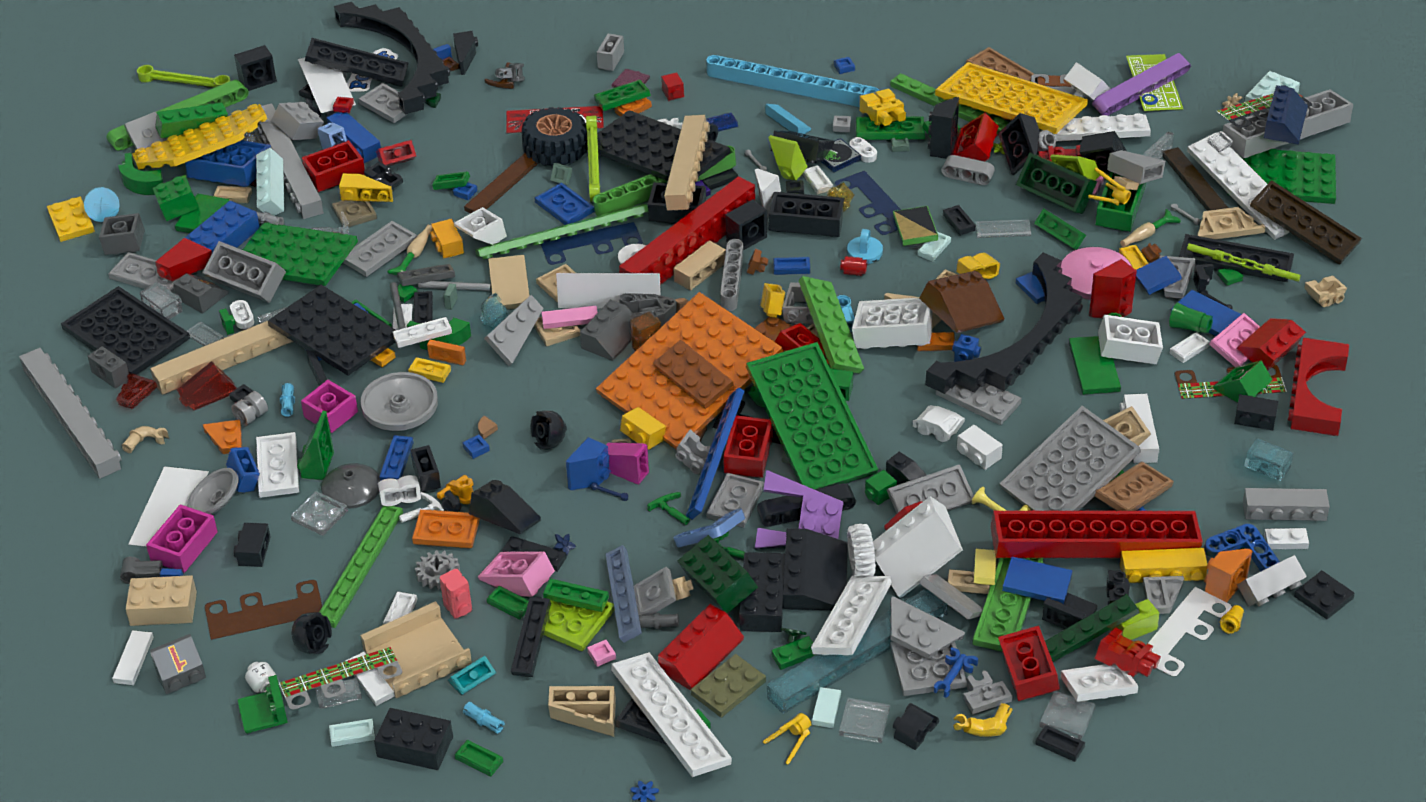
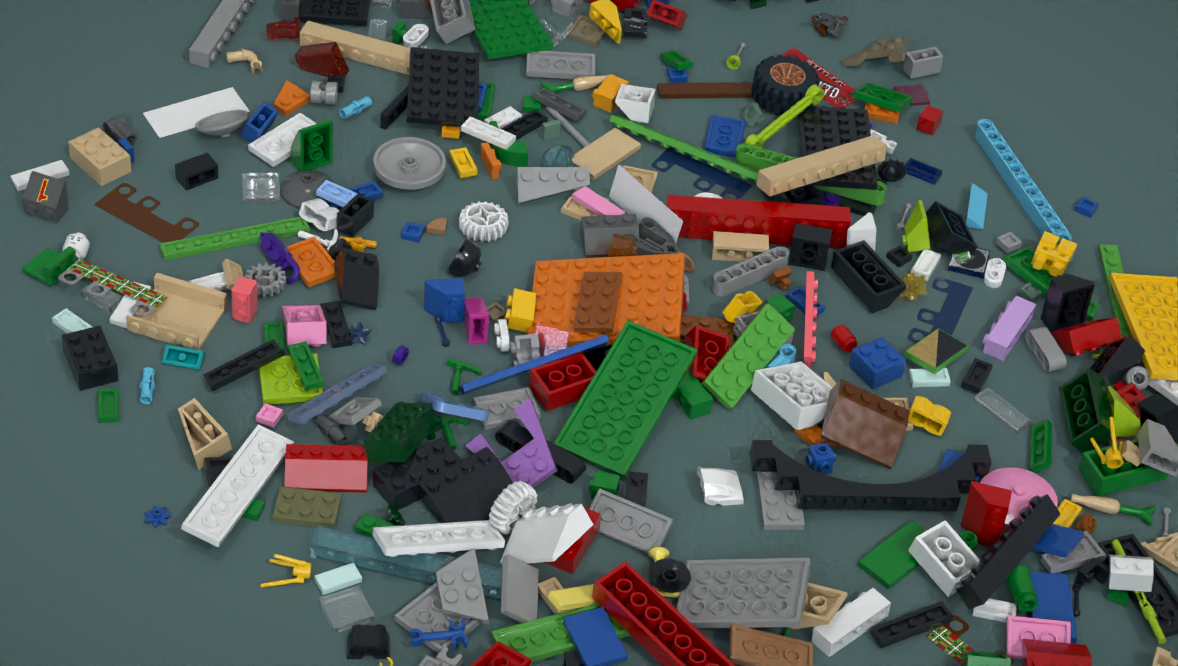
camera: 45 degrees right, 0 degrees up
dark pink brick [146,504,218,573] -> none
black cylinder [291,612,332,654] -> none
dark pink brick [301,380,358,433] -> none
flat silver bar [390,282,406,330] -> none
medium azure tile [847,229,883,264] -> none
white brick [957,425,1003,470] -> none
none -> tan tile [222,259,243,290]
none -> dark purple plate [260,232,300,284]
none -> light blue plate [316,180,357,207]
none -> dark purple tile [392,345,409,365]
none -> white gear [459,201,509,243]
none -> white plate [494,319,509,352]
none -> clear pink piece [535,324,570,357]
none -> black dish [649,559,691,593]
none -> lime hinge [726,42,746,70]
none -> green brick [765,293,795,322]
none -> coral plate [804,271,818,369]
none -> dark tan wing [843,36,910,67]
none -> blue brick [849,336,906,390]
none -> black plate [870,602,954,648]
none -> black brick [955,494,1061,609]
none -> lavender brick [982,296,1037,361]
none -> white slope [1109,554,1153,592]

